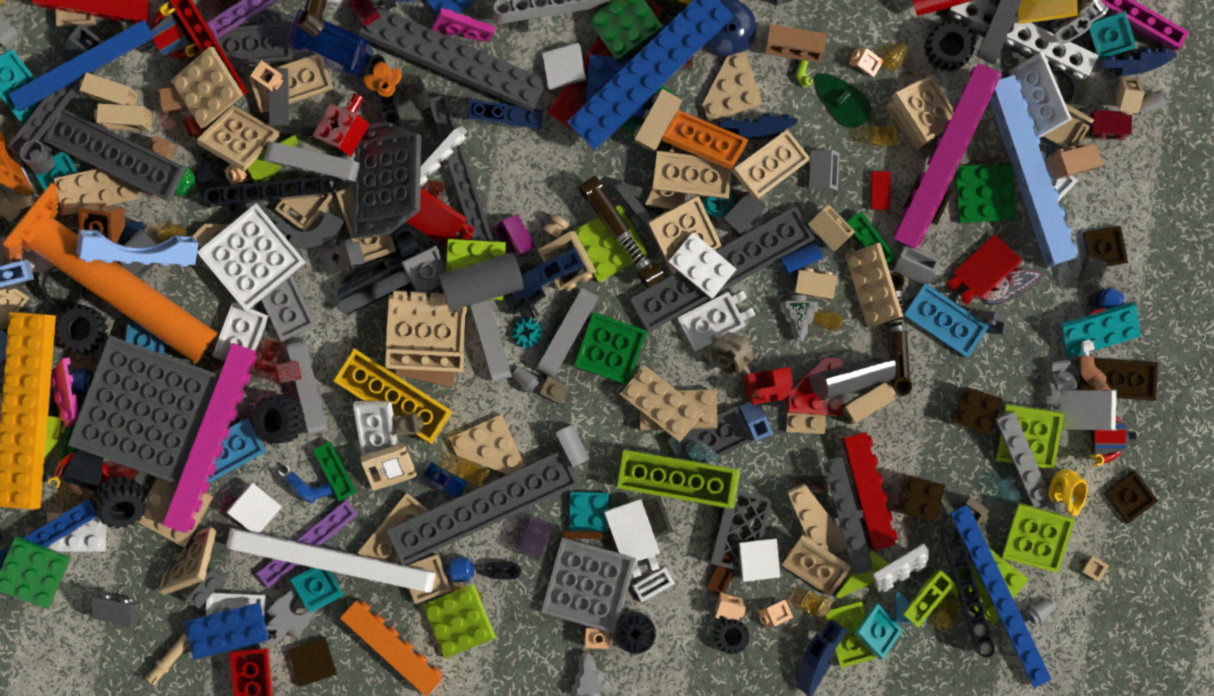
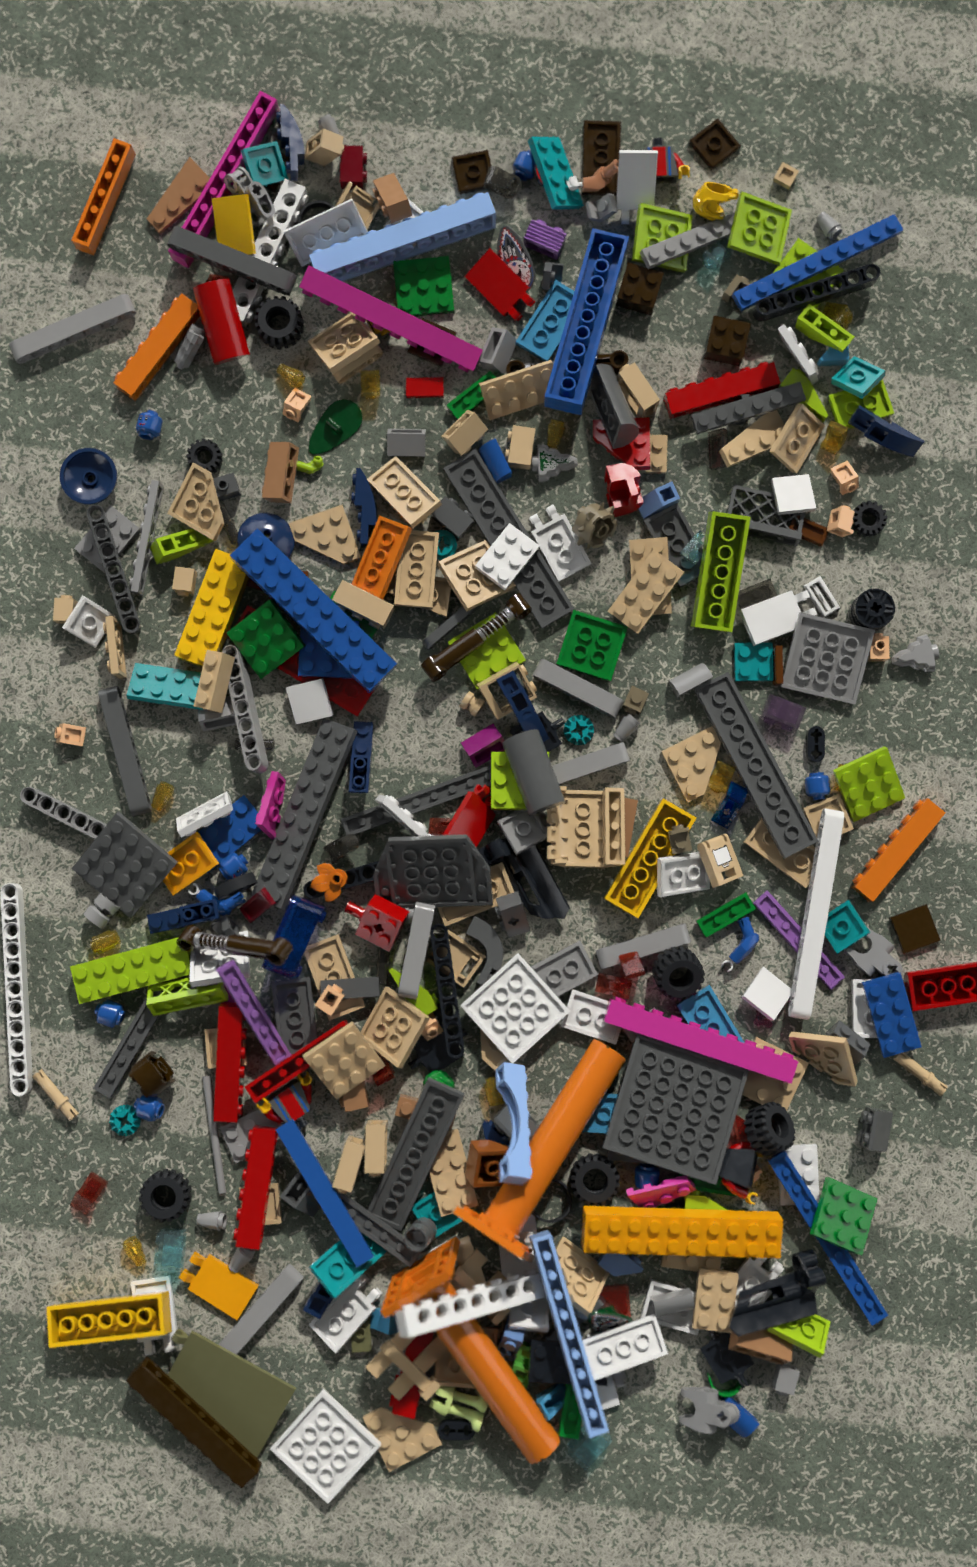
camera: 95 degrees left, 0 degrees up
none -> medium lavender brick [523,220,566,260]
none -> blue brick [544,228,629,415]

